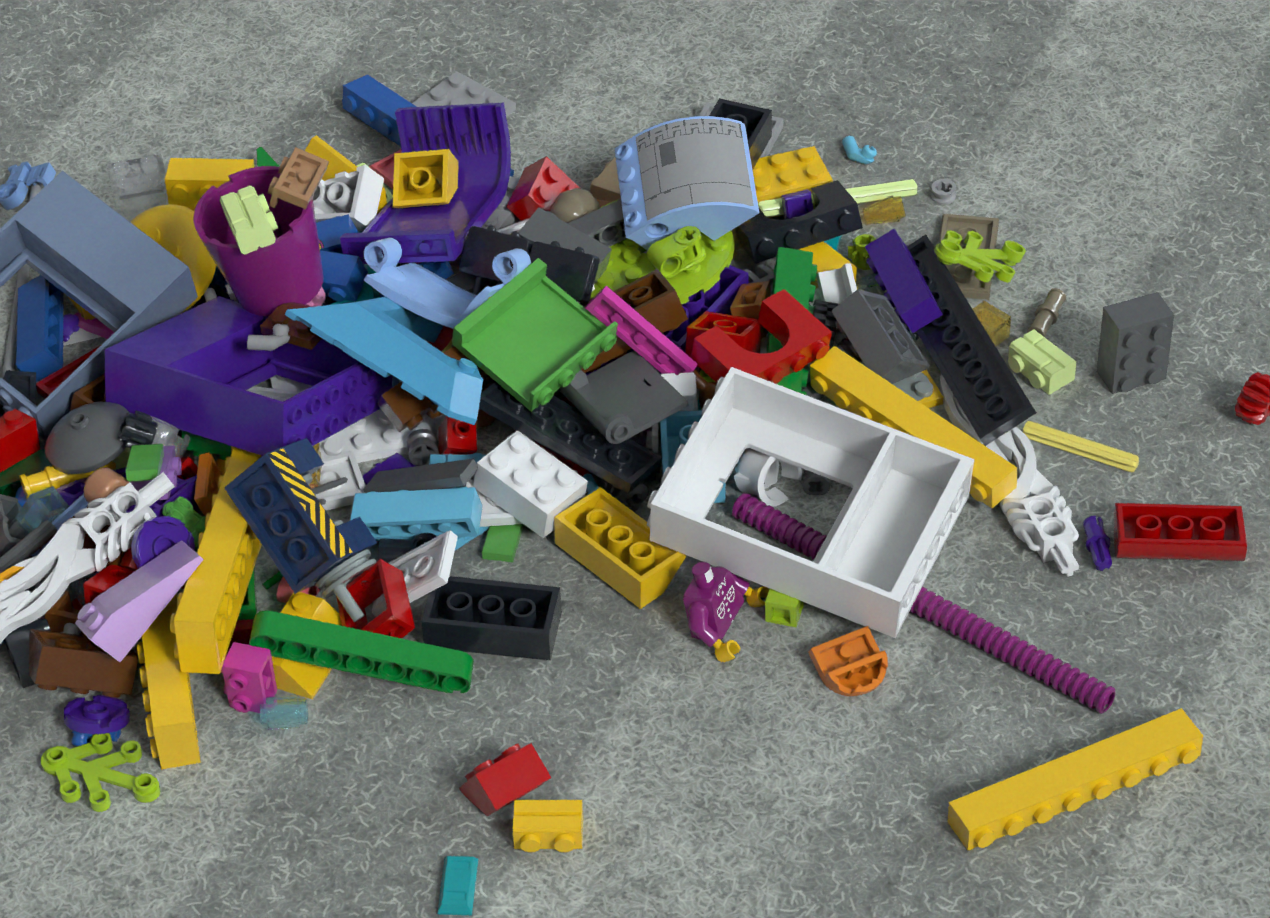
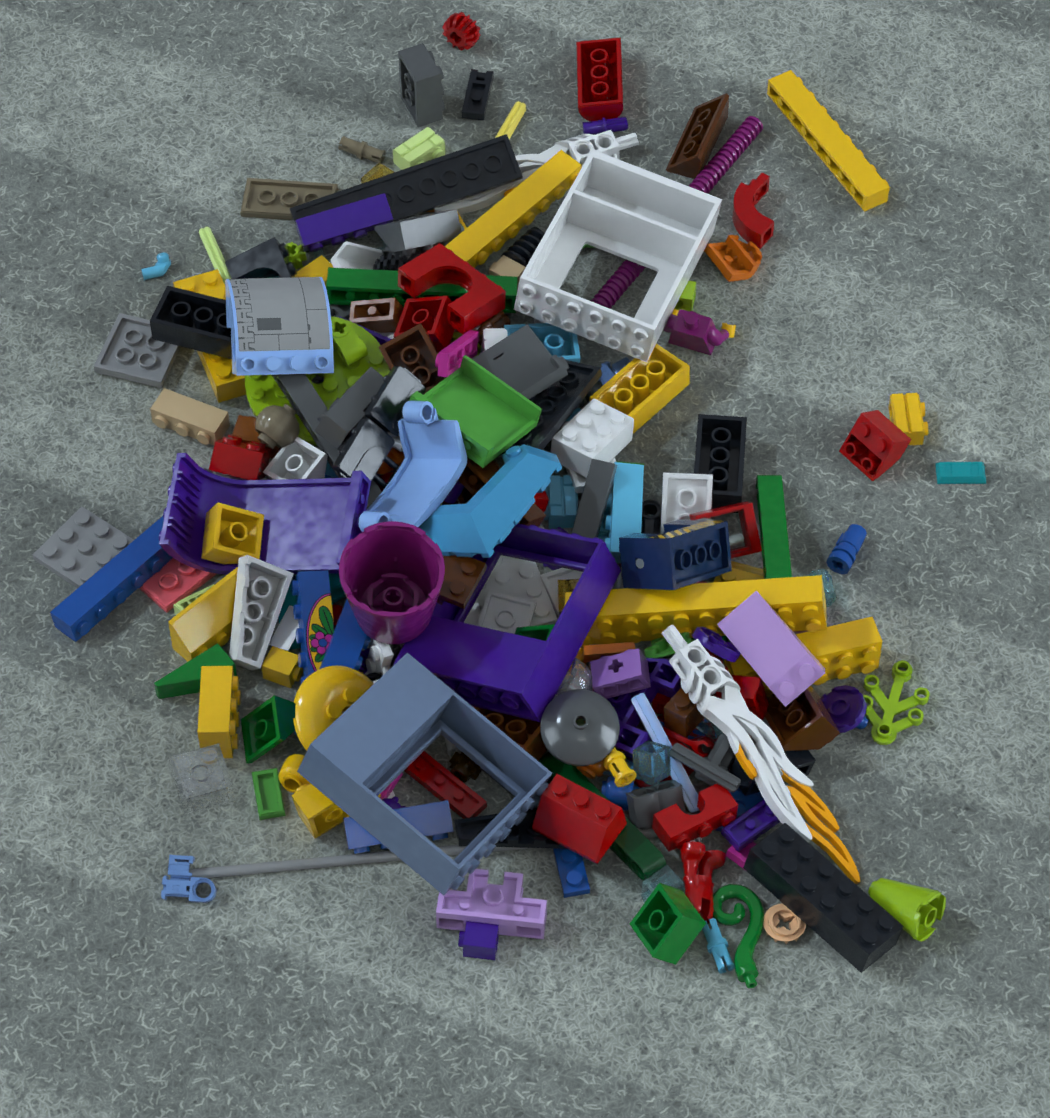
camera: 95 degrees left, 10 degrees up
nougat head [84,468,129,503] -> none
black gear [118,410,158,448] -> none
bright green tile [126,444,164,482] -> none
yellowish green brick [220,185,278,255] -> none
light grey arm [247,324,290,351] -> none
medium nougat bracket [268,147,329,209] -> none
clear yellow cone [862,195,906,225] -> none
light grey bush [931,179,957,204] -> none
lime plant [934,230,1026,283] -> none
none -> black plate [462,69,494,120]
none -> reddish brown slope [666,93,729,179]
none -> red arch [732,172,774,249]
none -> blue axle [826,524,867,575]

